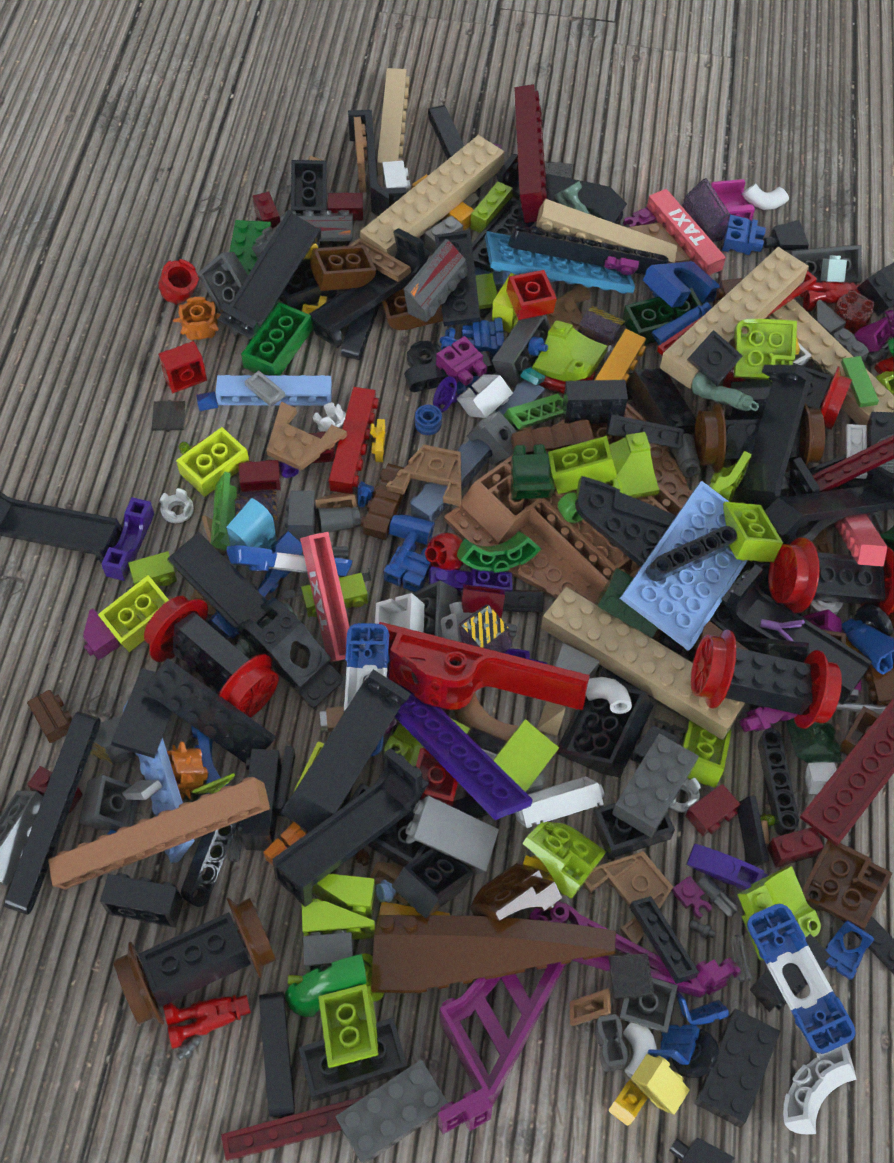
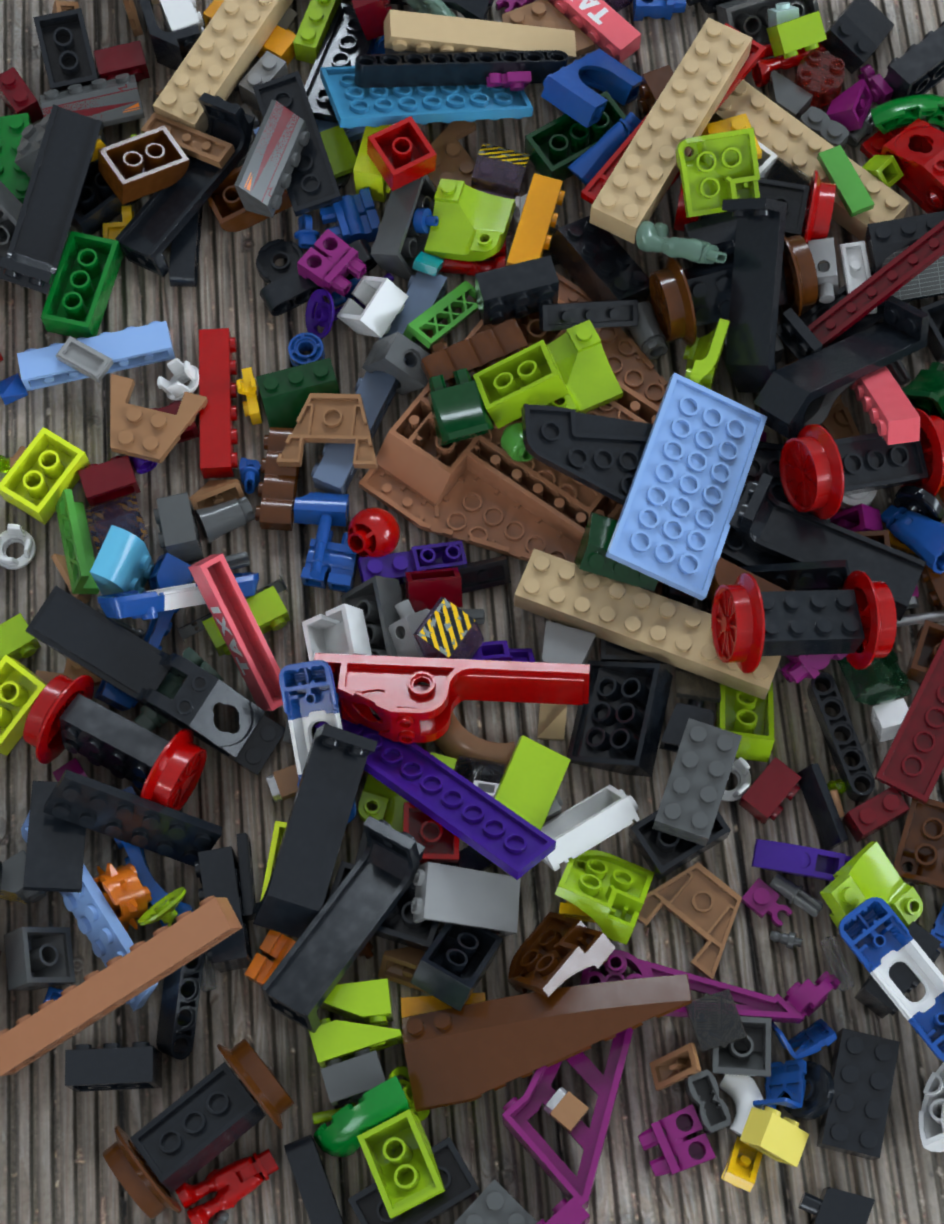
camera: 10 degrees left, 10 degrees up
light grey tile [122,780,162,800] -> none
light blue plate [375,880,396,903] -> none
green brick [457,531,541,572] -> none
white cylinder [586,677,632,714] -> none
black plate [629,896,699,984] -> none
black beam [646,526,737,582] -> none
black tile [687,330,743,386] -> none
lime slope [723,501,783,562] -> none
medium lavender plant [760,619,805,641] -> none
none -> dark green slope [256,358,340,428]
none -> medium nougat piece [543,1087,589,1133]
none -> magenta hips [638,1104,716,1177]
none -> lime brick [766,11,827,59]
none -> light grey torso [808,237,839,304]

